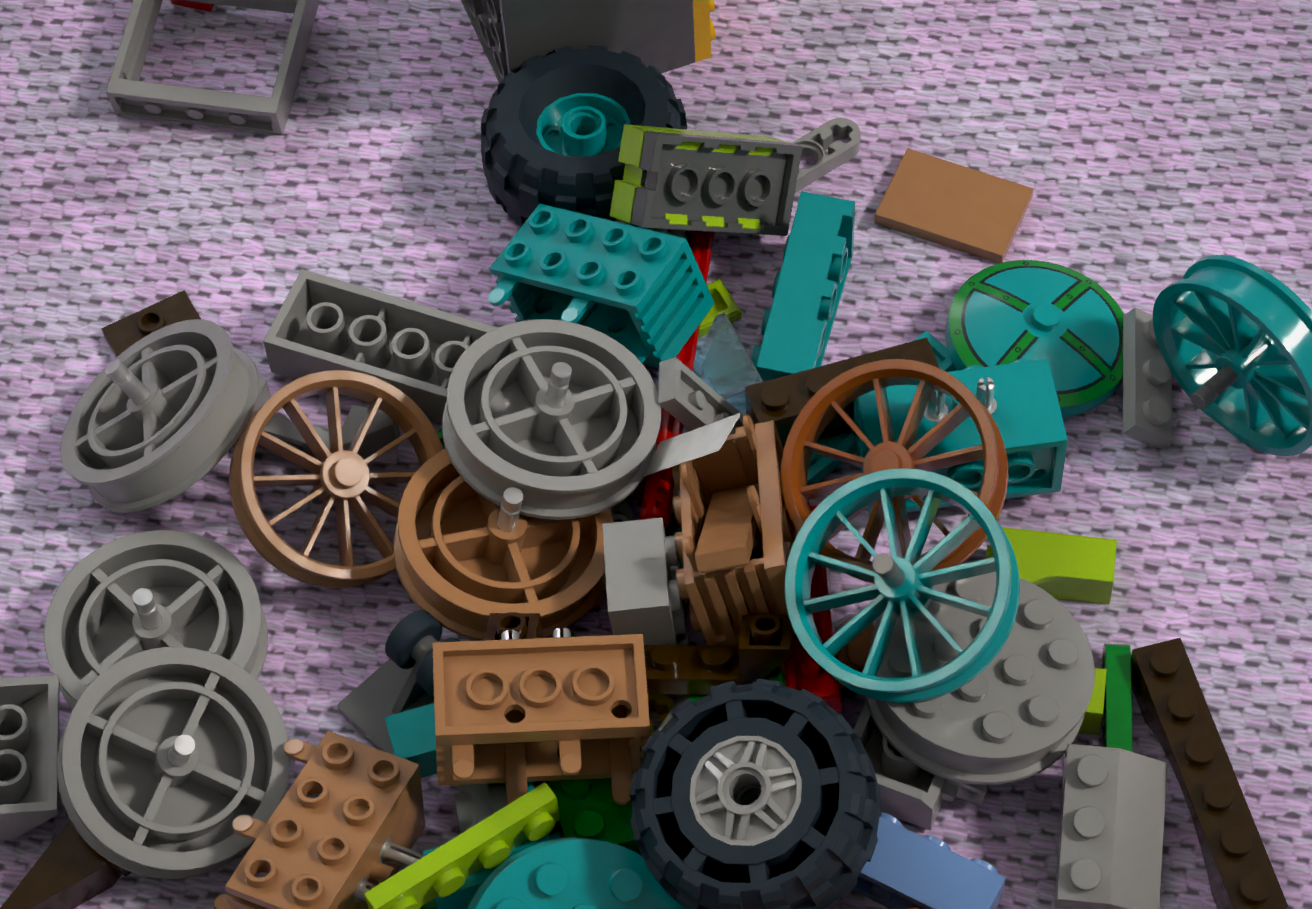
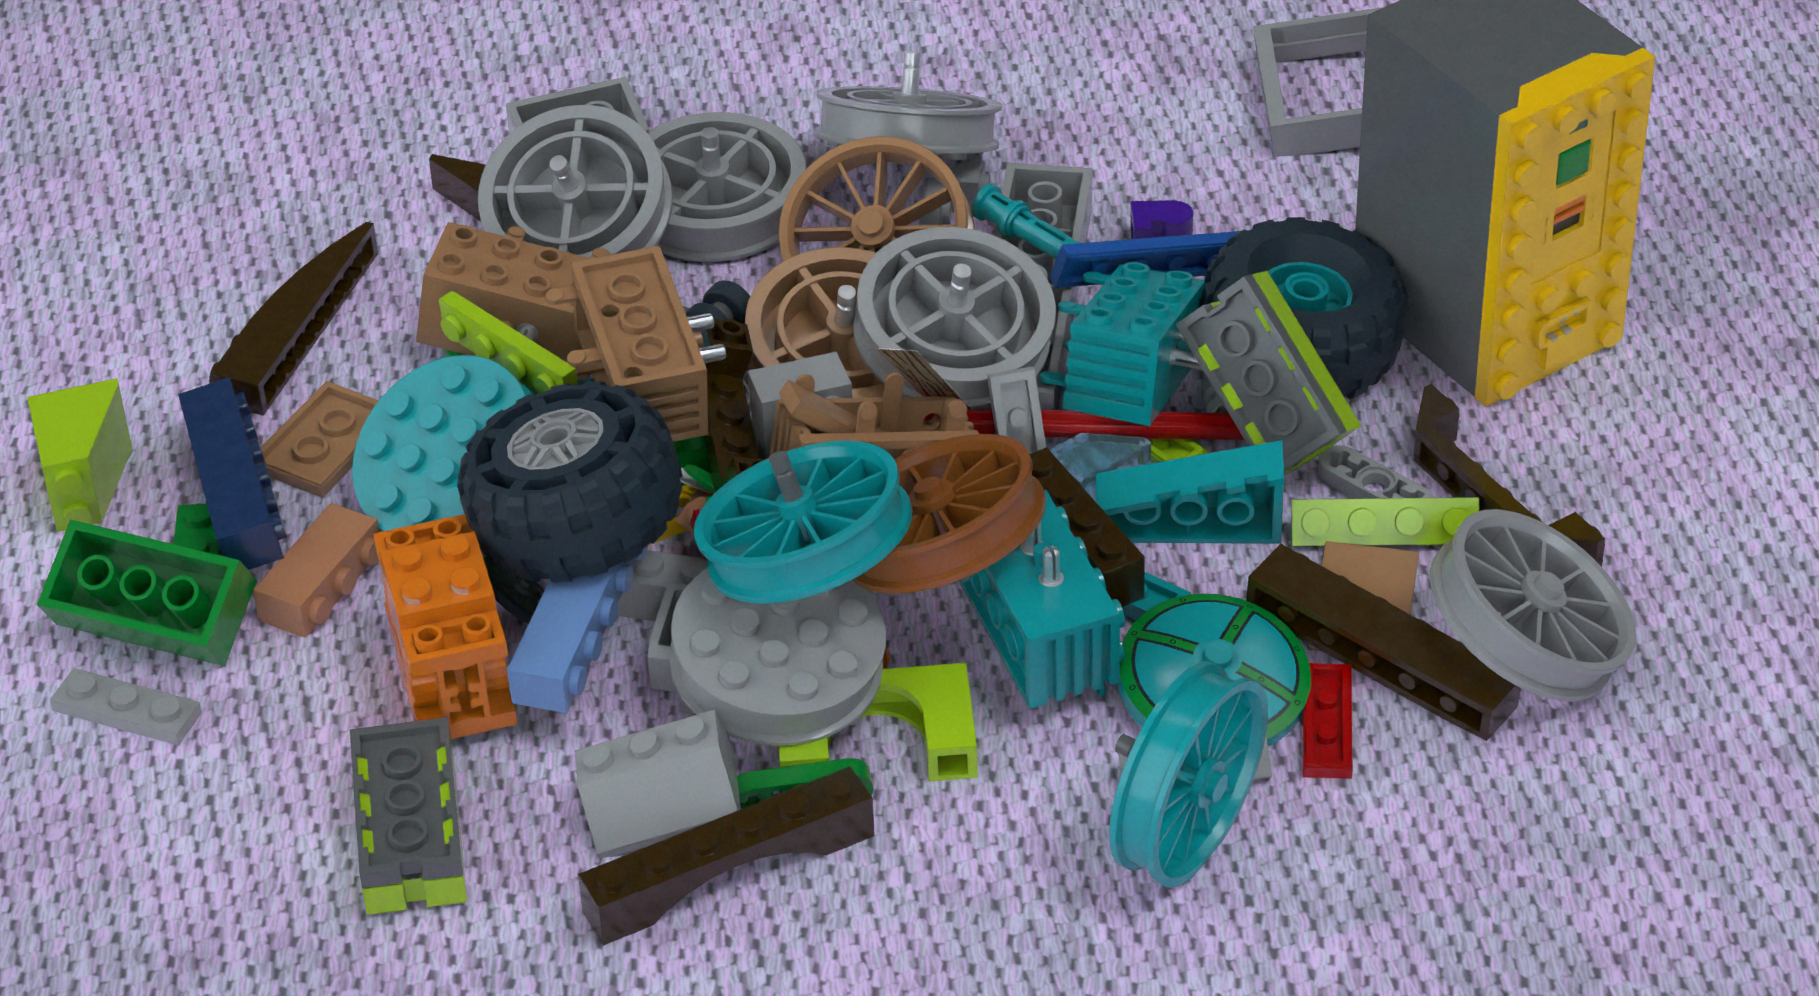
camera: 75 degrees right, 15 degrees down
dark brown plate [101,290,201,357] -> none
none -> teal pin [971,183,1080,259]
none -> blue tile [1050,230,1250,288]
none -> dark purple leg [1130,200,1194,239]
none -> dark brown brick [1246,544,1521,741]
none -> lime plate [1291,497,1479,546]
none -> red tile [1303,663,1353,779]
none -> dark brown slope [1413,384,1605,567]
none -> light grey wheel [1430,509,1636,702]

